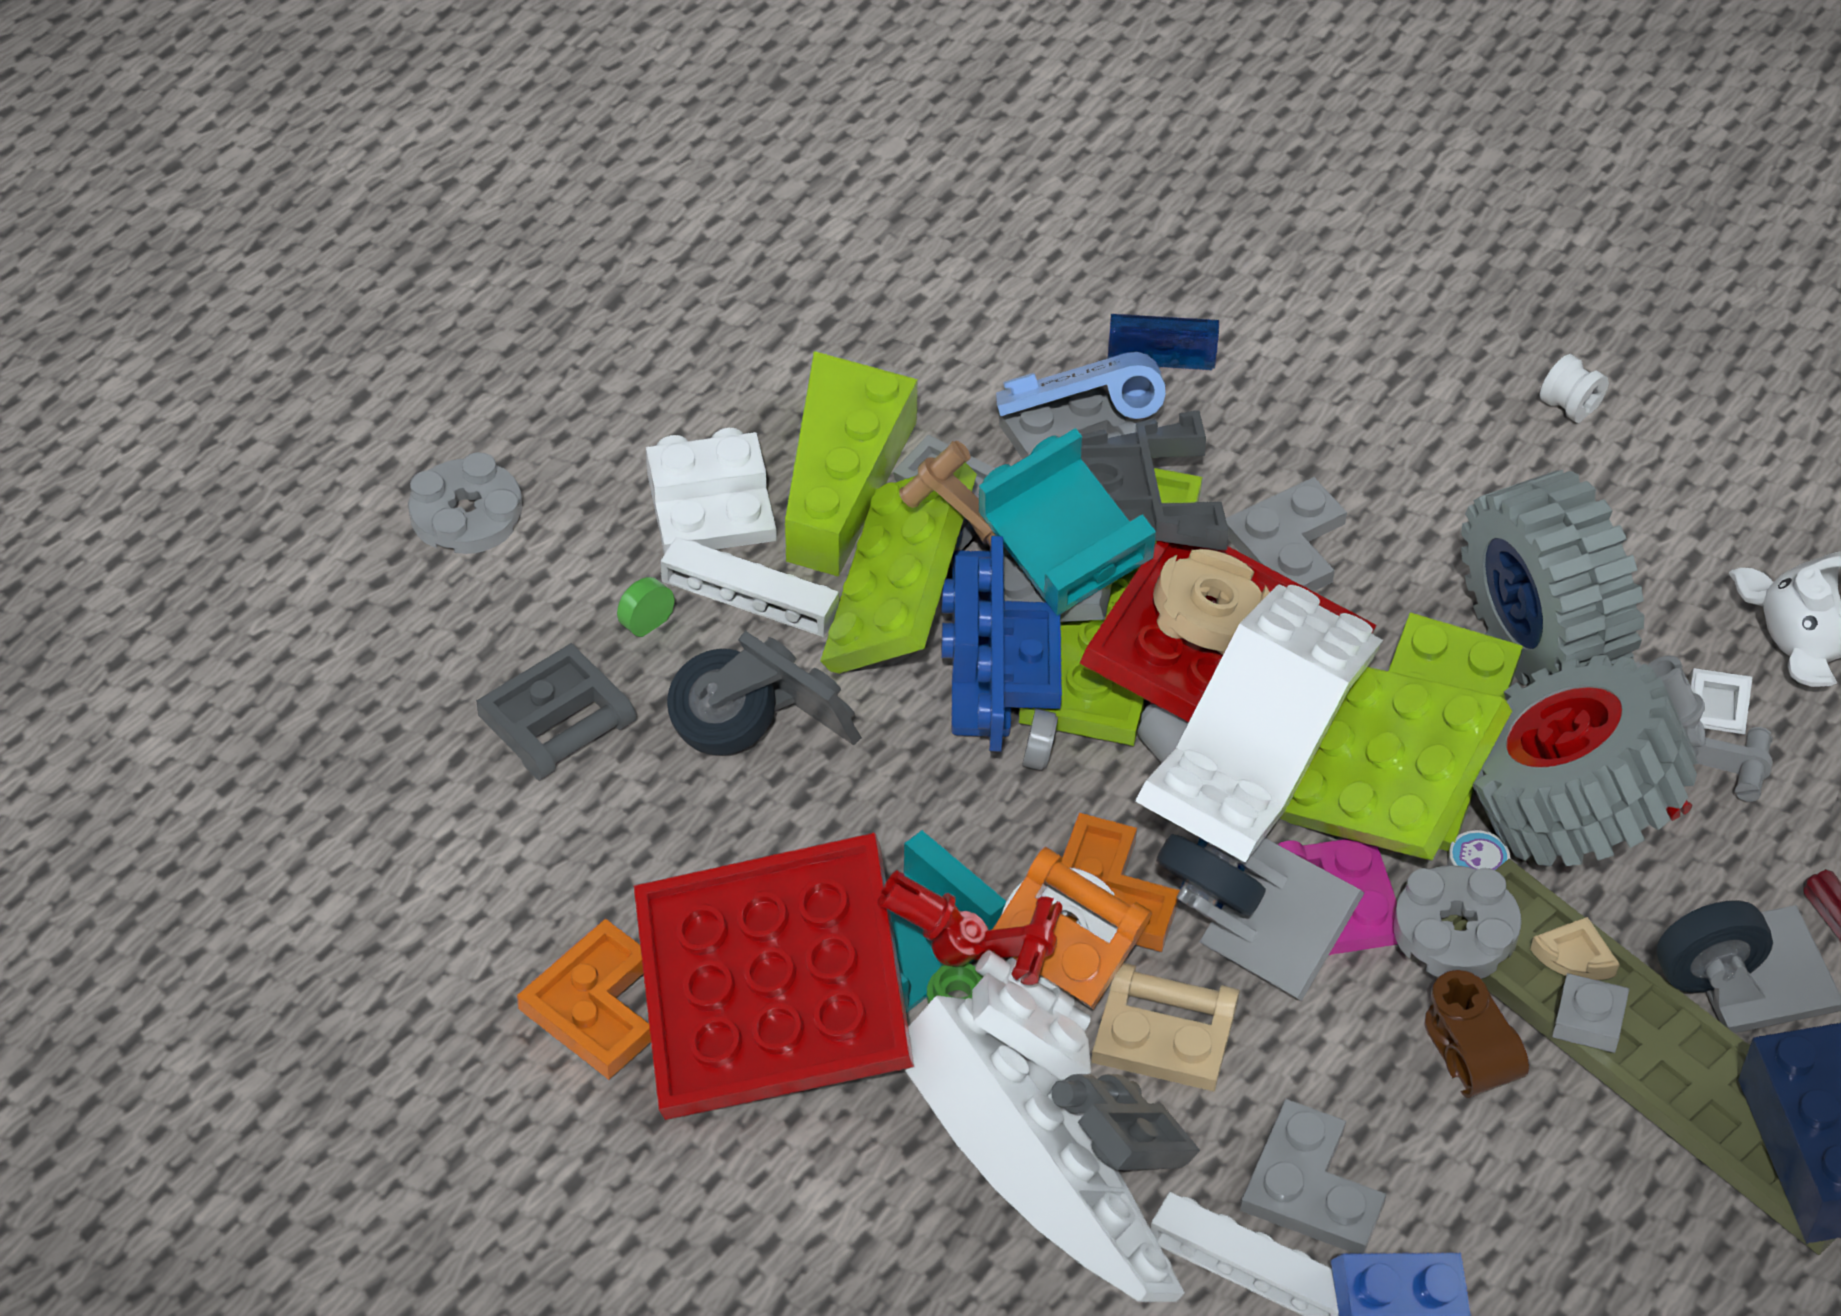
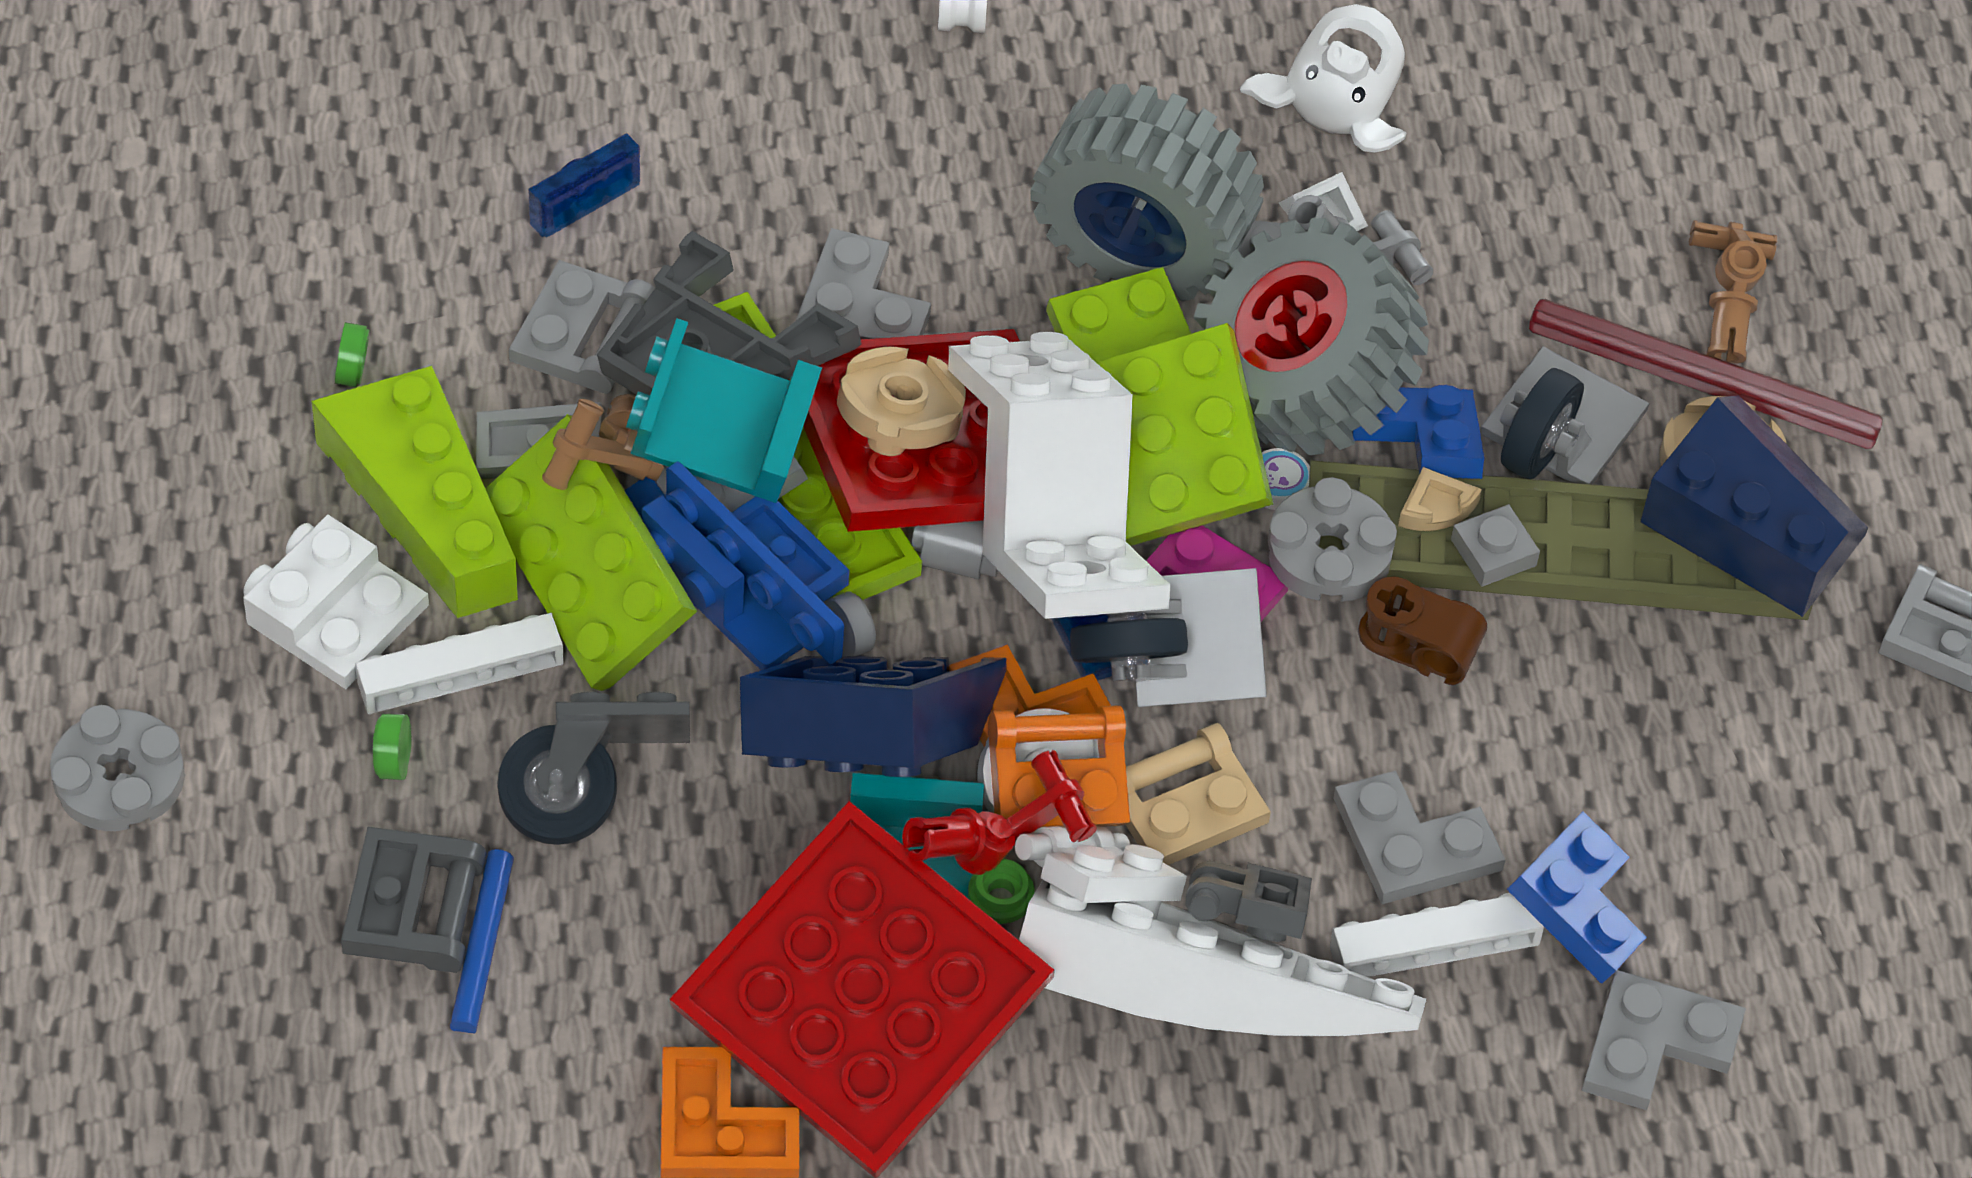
camera: 45 degrees left, 5 degrees up
light blue door [996,352,1166,419] -> none
none -> bright green tile [335,322,370,387]
none -> blue bar [450,849,514,1034]
none -> dark blue wedge [740,656,1007,777]
none -> blue plate [1352,385,1485,479]

